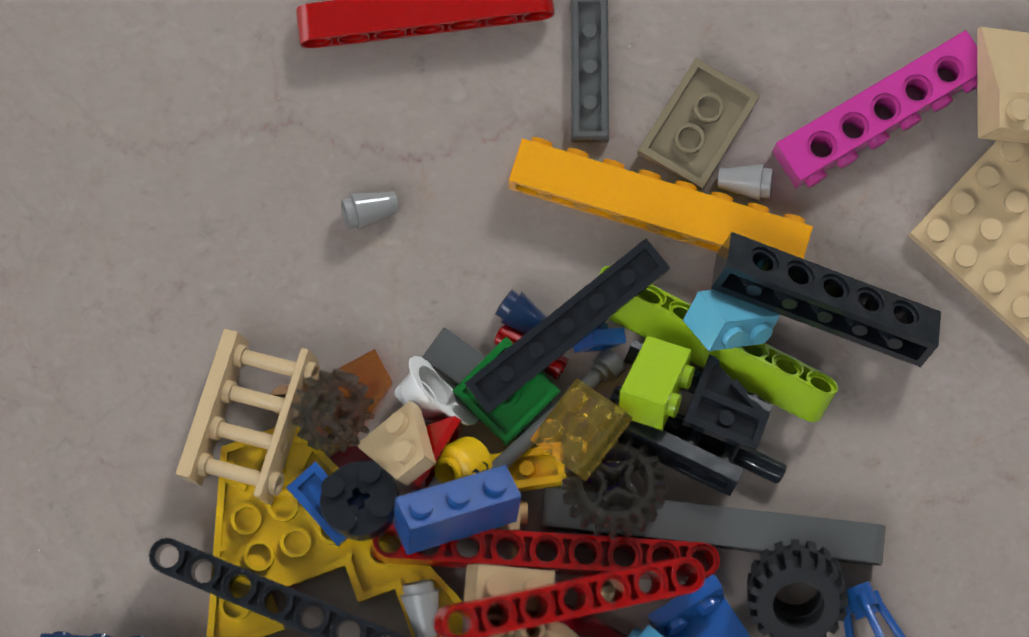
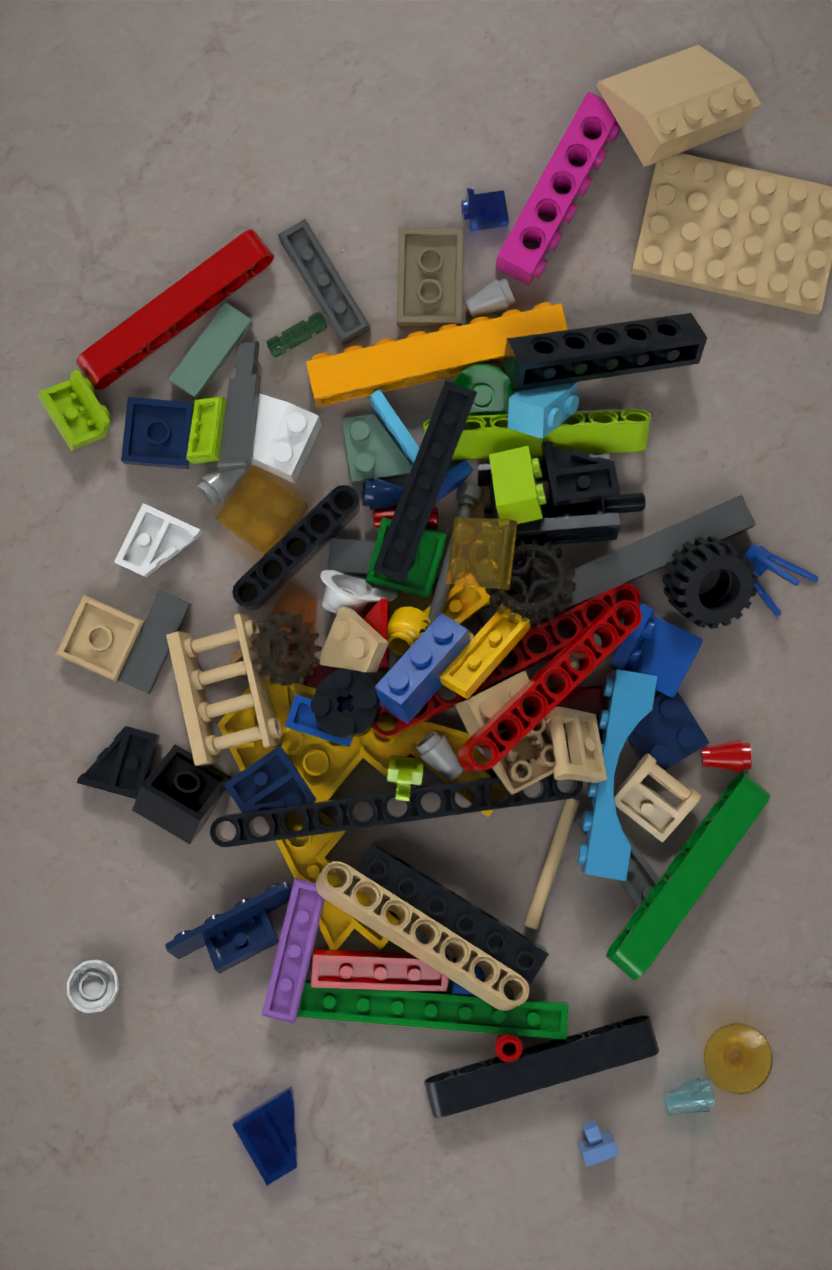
camera: 30 degrees left, 5 degrees up
none -> lime bracket [38,369,111,451]
none -> tan plate [55,594,145,682]
none -> black wing [77,726,160,799]
none -> white wing [114,503,202,578]
none -> dark grey tile [118,590,192,694]
none -> dark blue plate [121,397,194,469]
none -> black slope [132,744,232,844]
none -> sand green tile [169,302,253,400]
none -> lime plate [186,396,227,464]
none -> clear yellow plate [215,466,307,555]
none -> dark grey piece [217,341,261,472]
none -> dark blue wing [223,746,318,813]
none -> black beam [232,485,360,611]
none -> white slope [251,393,322,484]
none -> clear green axle [266,312,327,357]
none -> sand green wing [342,414,412,485]
none -> medium azure tile [370,389,419,466]
none -> lime plate [387,755,424,801]
none -> yellow plate [439,606,531,700]
none -> green tile [453,363,514,416]
none -> clear blue bracket [461,188,509,232]

